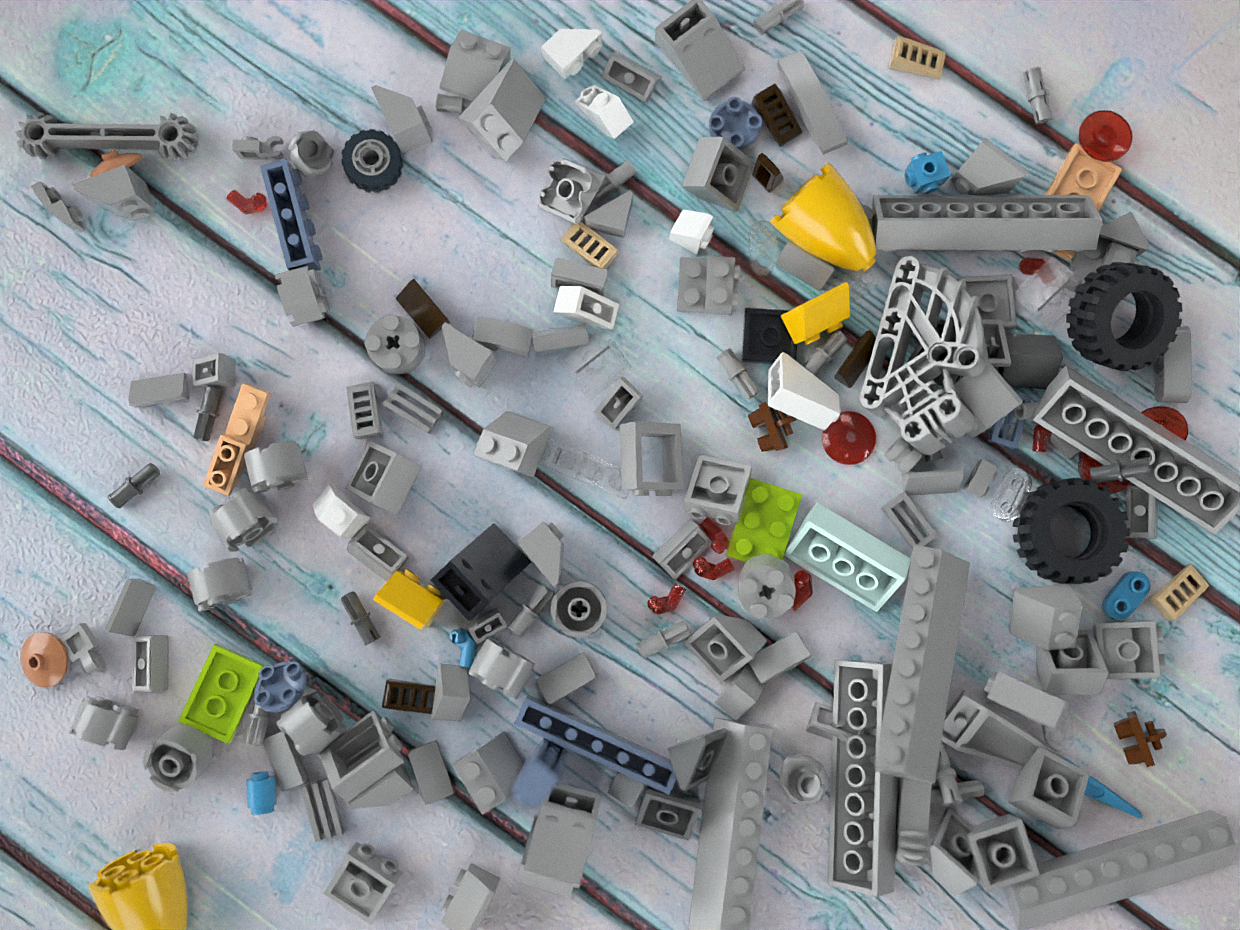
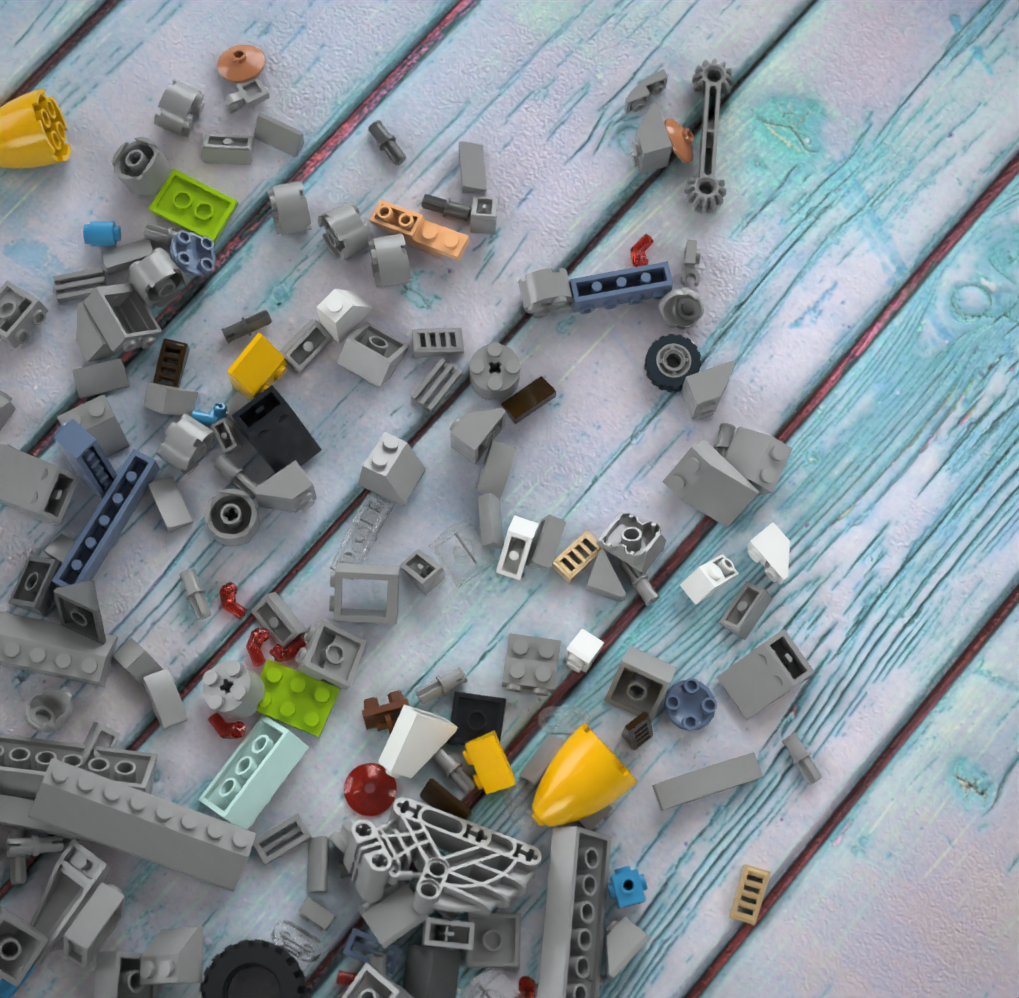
camera: 90 degrees right, 10 degrees down
light grey slope [683,614,767,682] -> none
dark brown slope [752,83,803,147] -> none

